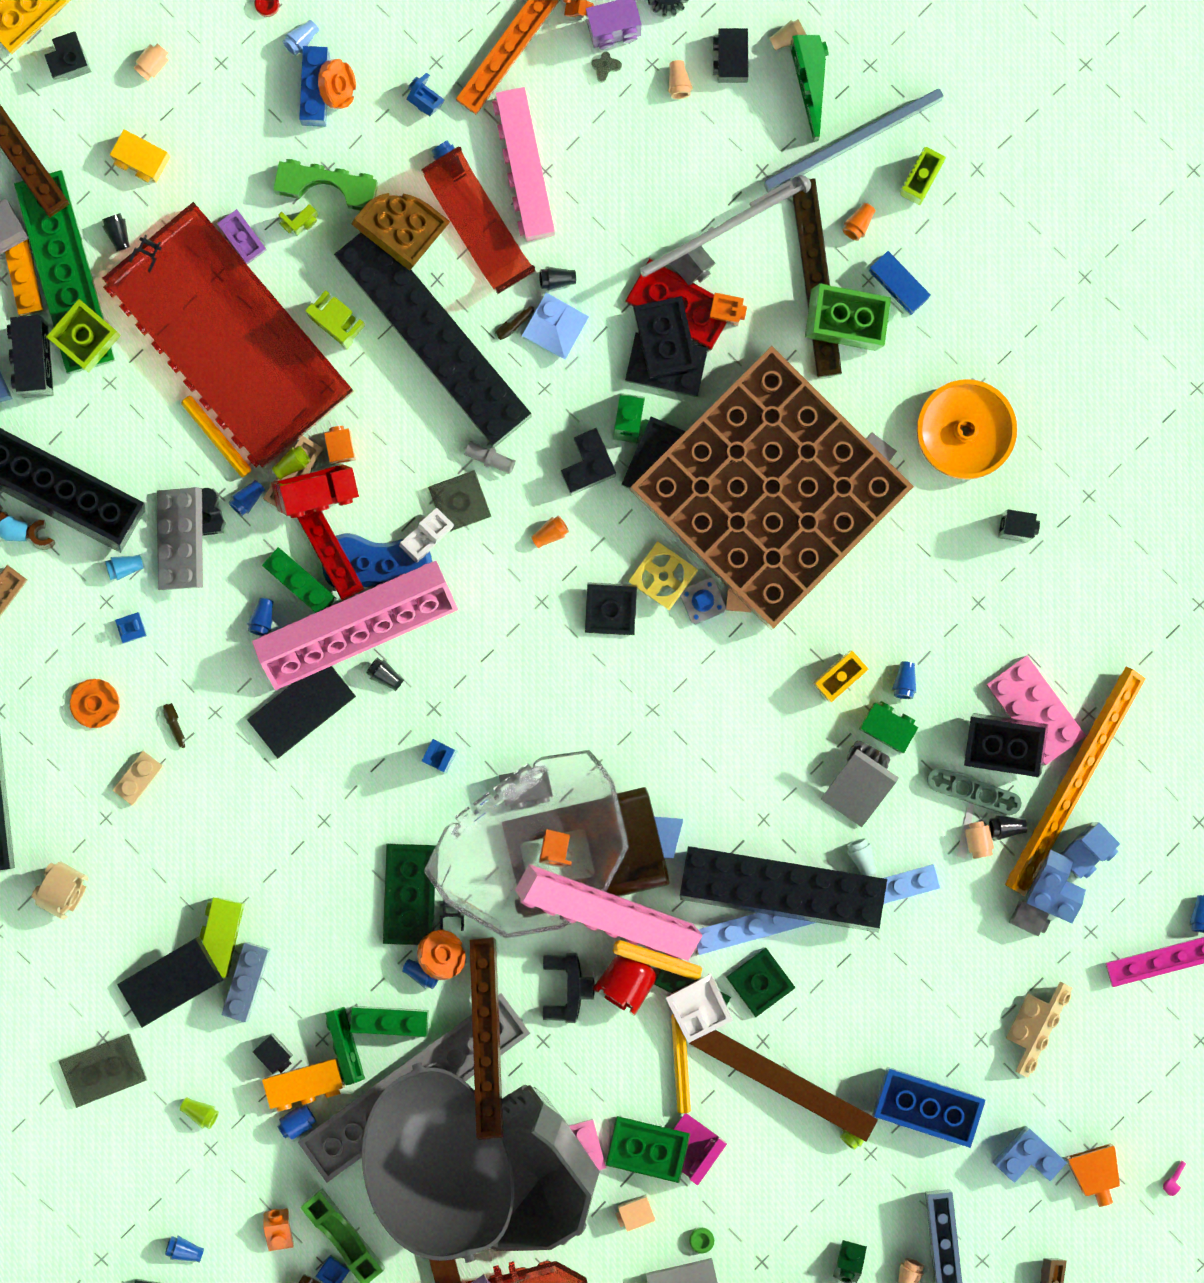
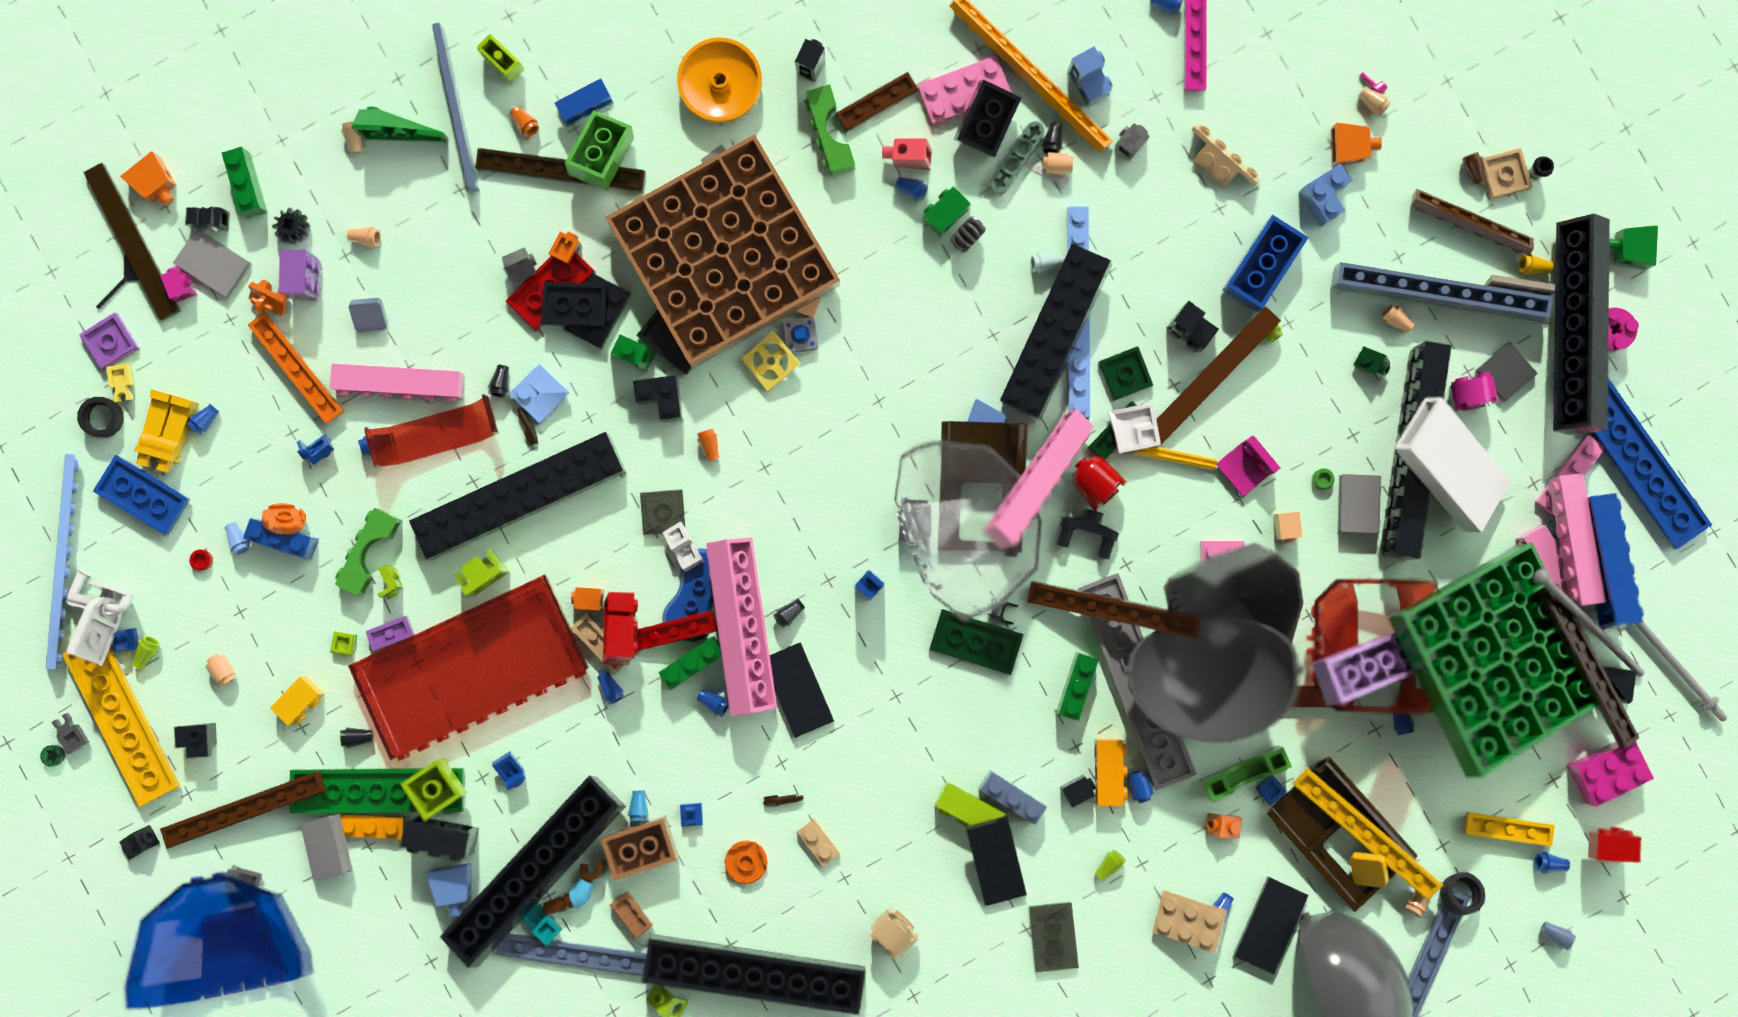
camera: 75 degrees left, 0 degrees up
black piece [128,234,162,273] -> none
light grey plate [157,487,203,590] -> none
yellow axle [181,395,251,478] -> none
black leg [202,488,226,536] -> none
lime cone [272,446,311,480] -> none
green plate [325,1007,365,1086] -> none
pearl gold plate [351,193,450,271] -> none
blue cone [402,959,439,989] -> none
orange tile [417,930,466,980] -> none
light grey pin [464,441,516,475] -> none
orange bracket [539,829,572,868] -> none
black tile [585,582,637,635] -> none
clear smoke piece [591,51,622,83] -> none
green tile [605,1116,691,1183] -> none
yellow axle [612,940,702,980] -> none
light grey bar [640,175,811,277] -> none
black brick [713,28,749,83] -> none
yellow brick [812,650,869,703] -> none
light grey tile [821,749,899,827] -> none
medium blue brick [1026,850,1086,924] -> none
none -> lime tile [330,631,357,656]
none -> sand blue piece [348,297,388,332]
none -> blue bracket [492,751,526,790]
none -> medium nougat brick [601,815,679,880]
none -> bright green arch [803,84,855,177]
none -> reddish brown tile [835,72,919,133]
none -> coral torso [882,138,932,170]
none -> tan plate [1152,890,1228,953]
none -> black brick [1166,300,1219,352]
none -> tan cone [1358,87,1391,116]

